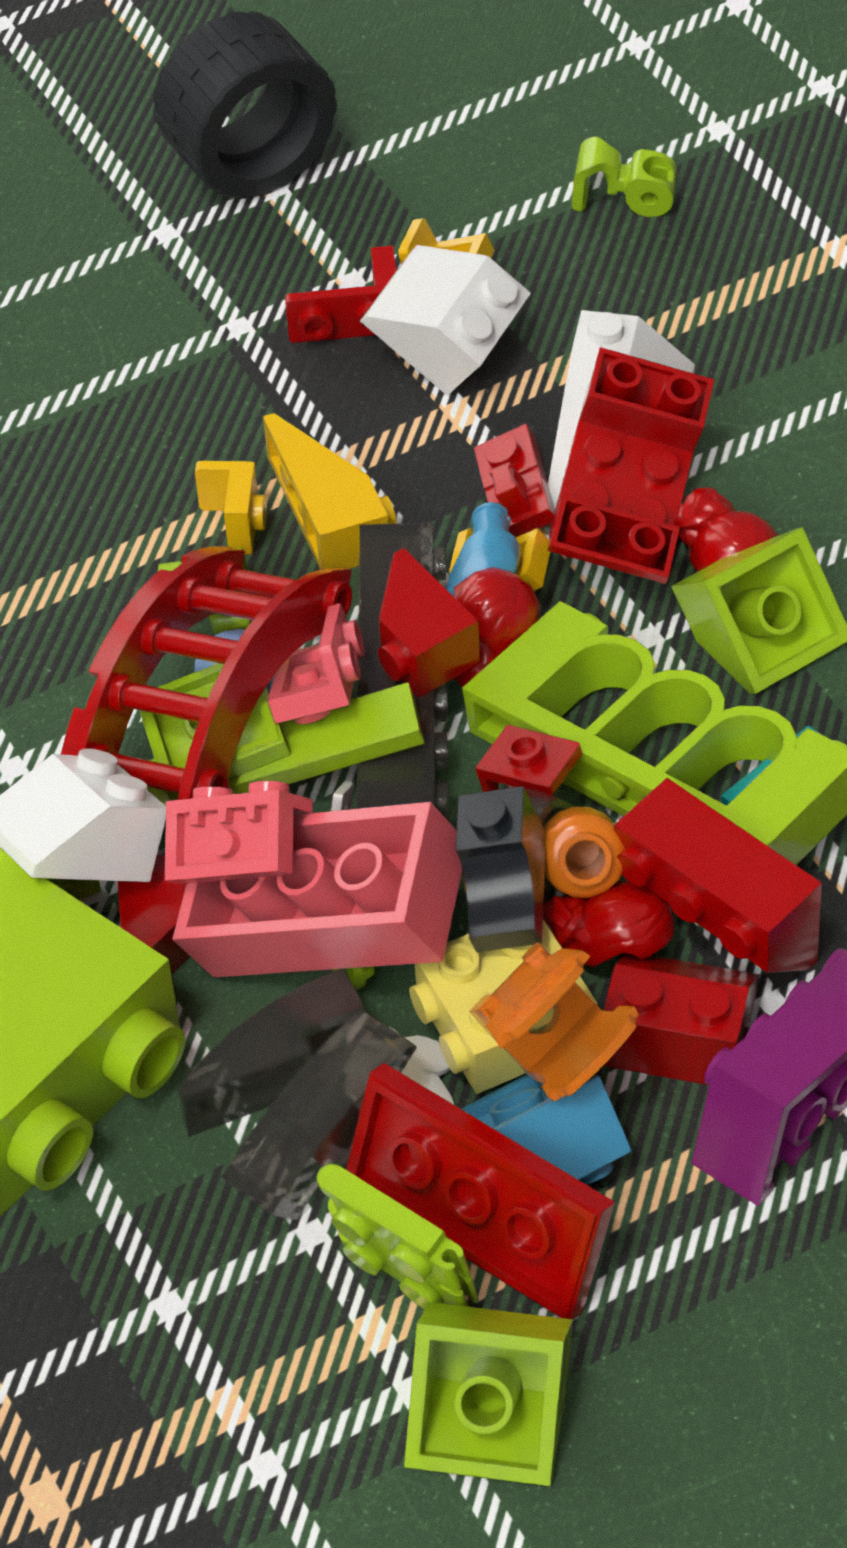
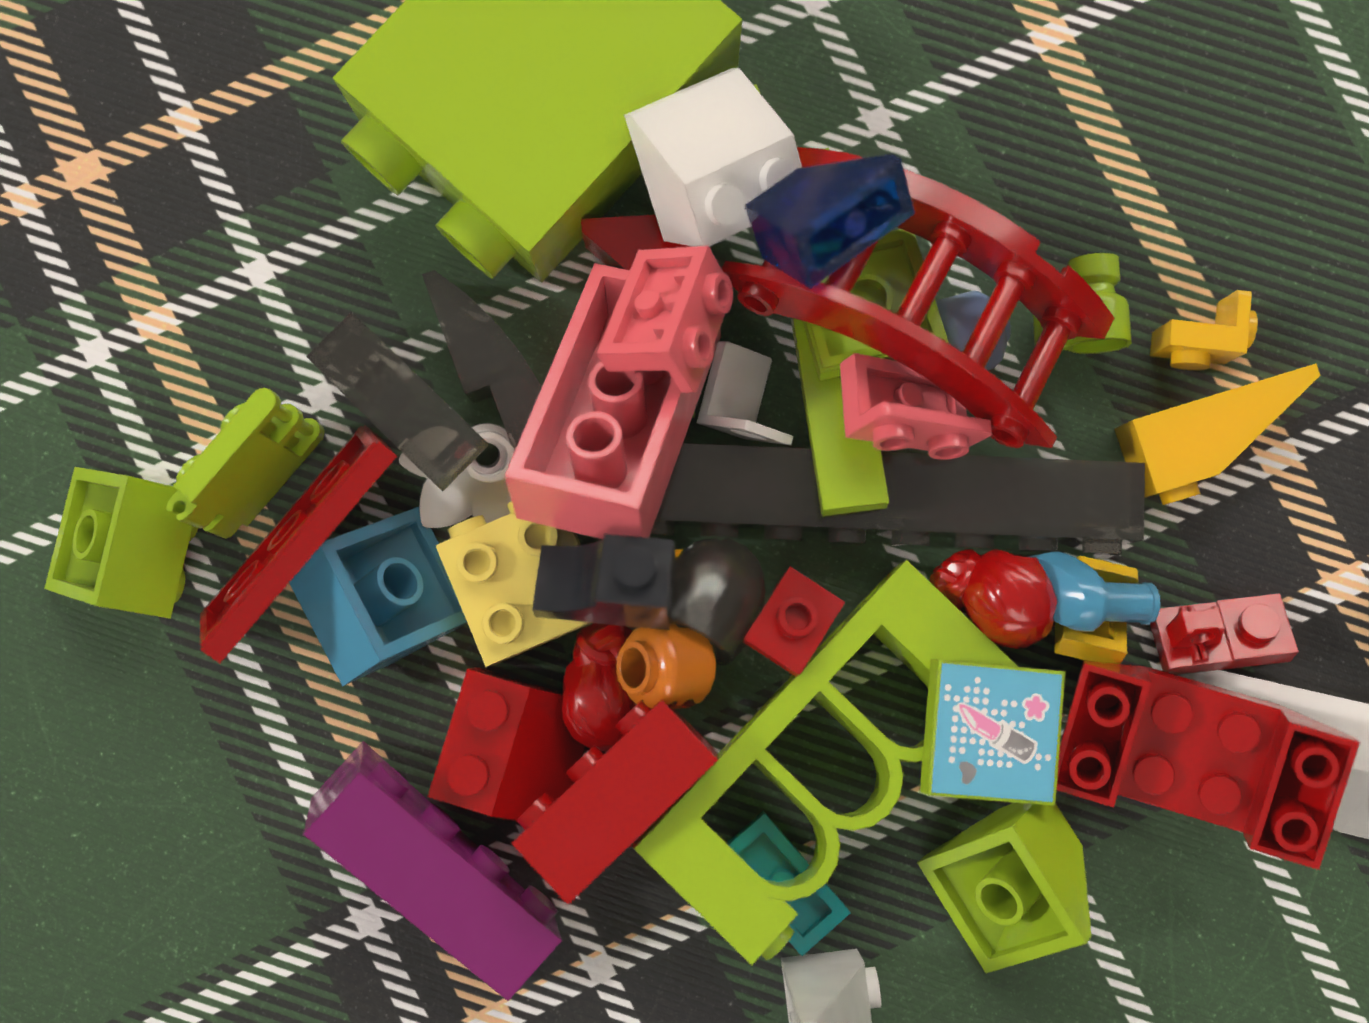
camera: 90 degrees right, 35 degrees up
red slope [378,548,480,698] -> none
orange piece [469,942,639,1102] -> none
red hair [674,487,778,571] -> none
none -> clear blue slope [744,154,915,289]
none -> medium azure tile [920,659,1065,806]

